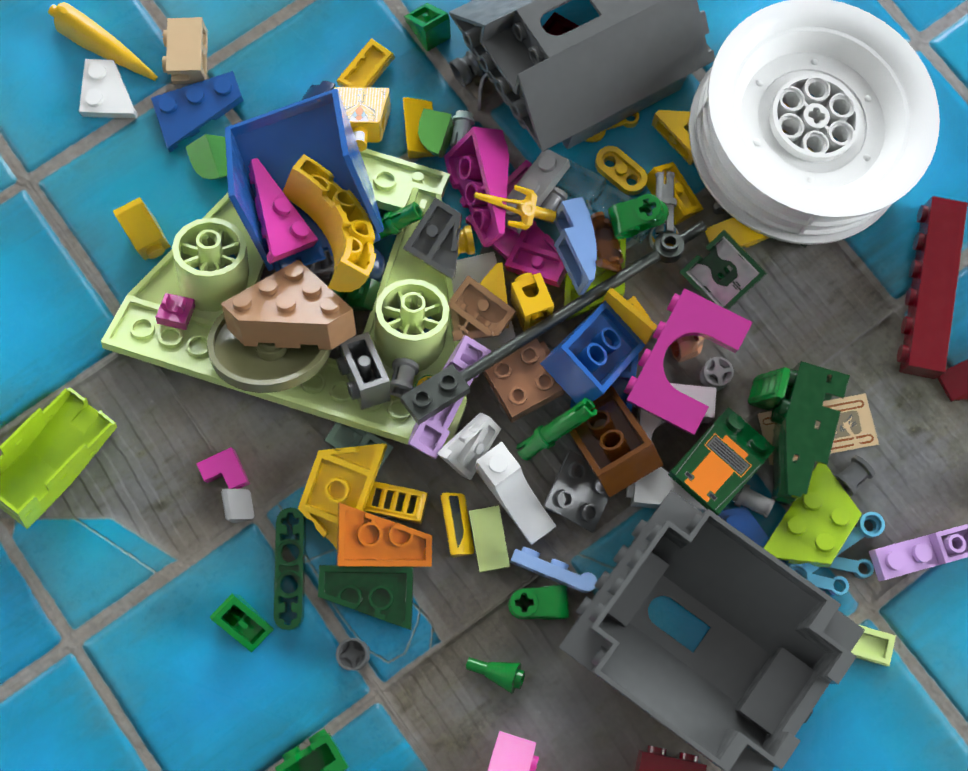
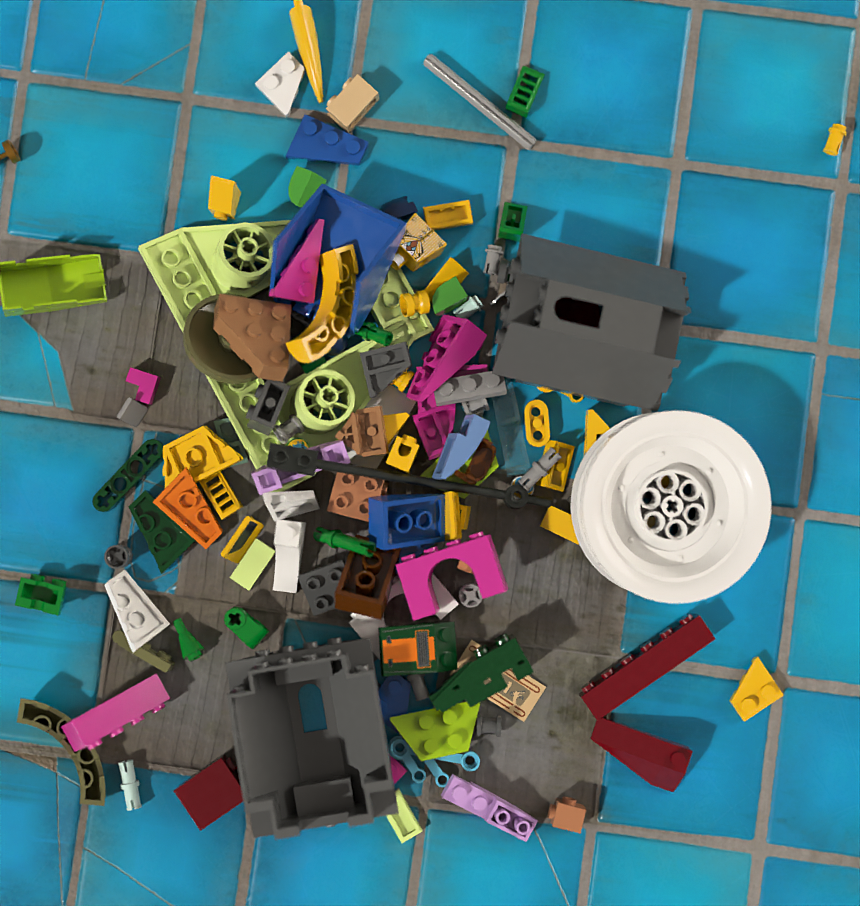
camera: 45 degrees right, 10 degrees up
dark pink tile [155,293,195,330] -> none
green slope [210,593,274,652] -> none
yellow piece [474,185,556,230] -> none
light blue plate [510,547,597,593] -> none
green piece [607,194,669,239] -> none
piece [680,230,767,310] -> none
green slope [748,367,791,411] -> none
none -> white wing [104,570,170,653]
none -> olive hinge [112,629,176,673]
none -> yellow wheel [399,290,430,317]
none -> light grey pin [483,245,503,275]

